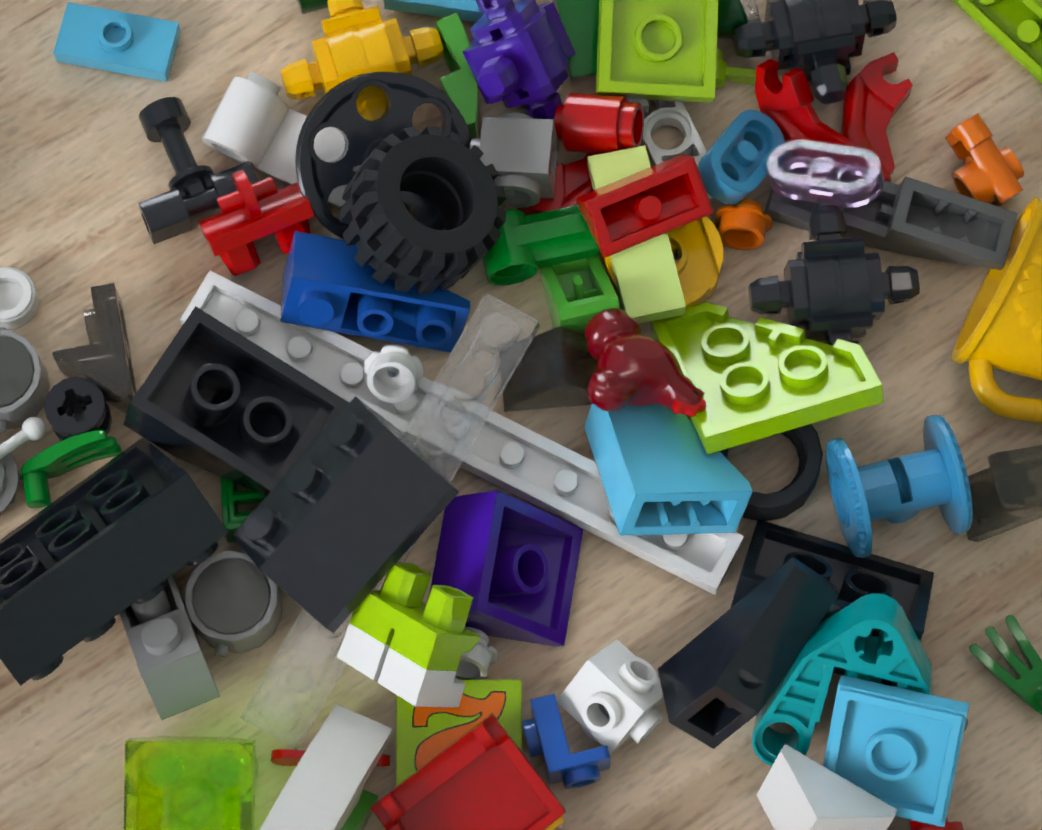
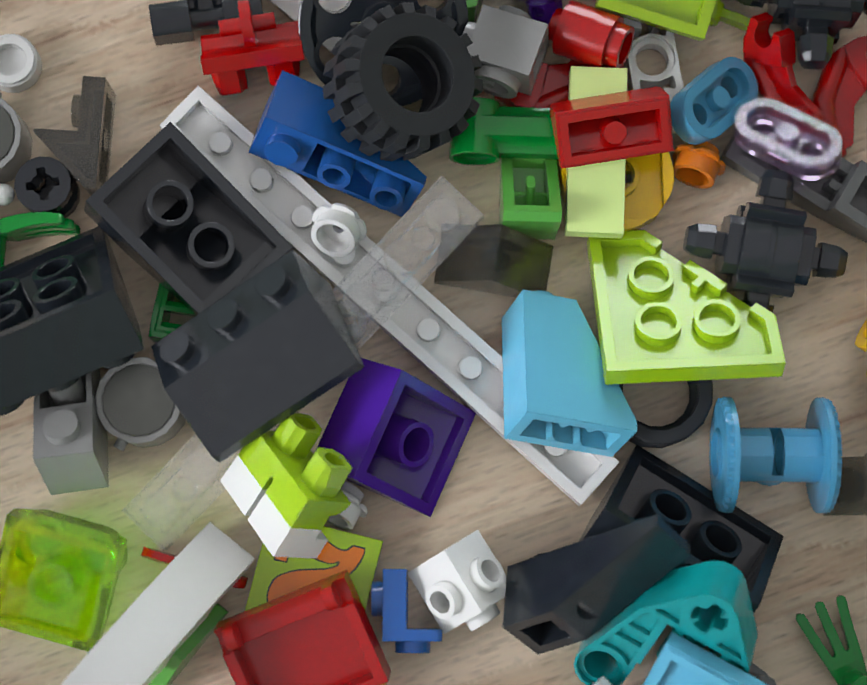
camera: 10 degrees right, 10 degrees up
dark red animal [585,308,706,417] -> none

